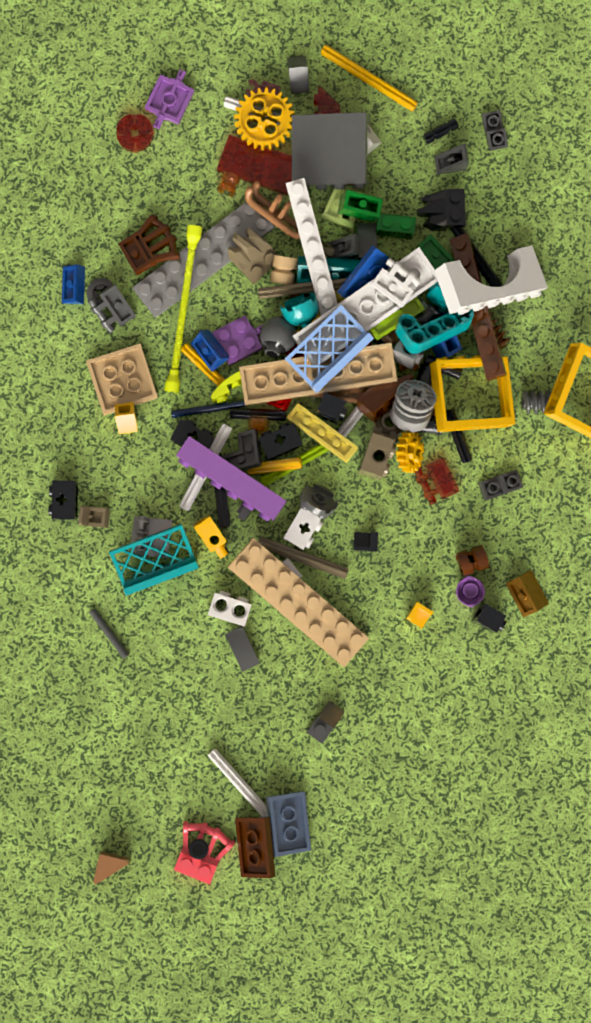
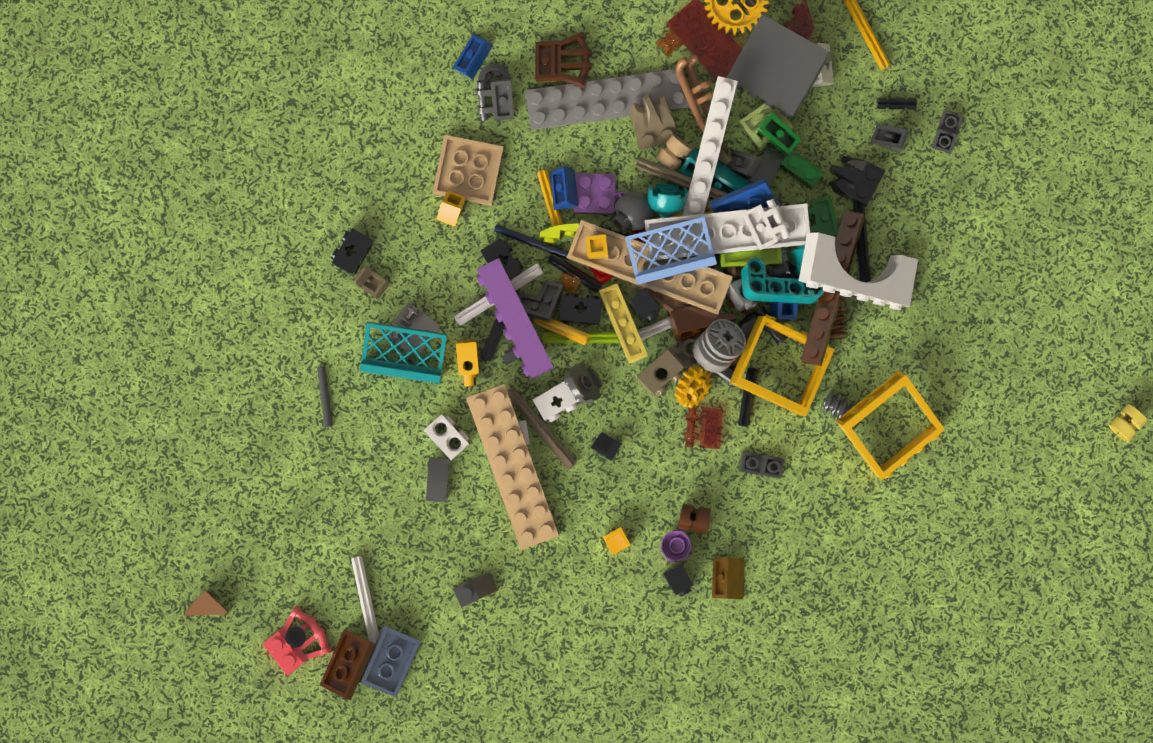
camera: 35 degrees right, 0 degrees up
neon yellow hose [164,225,202,393] -> none
none -> yellow panel [586,234,609,260]

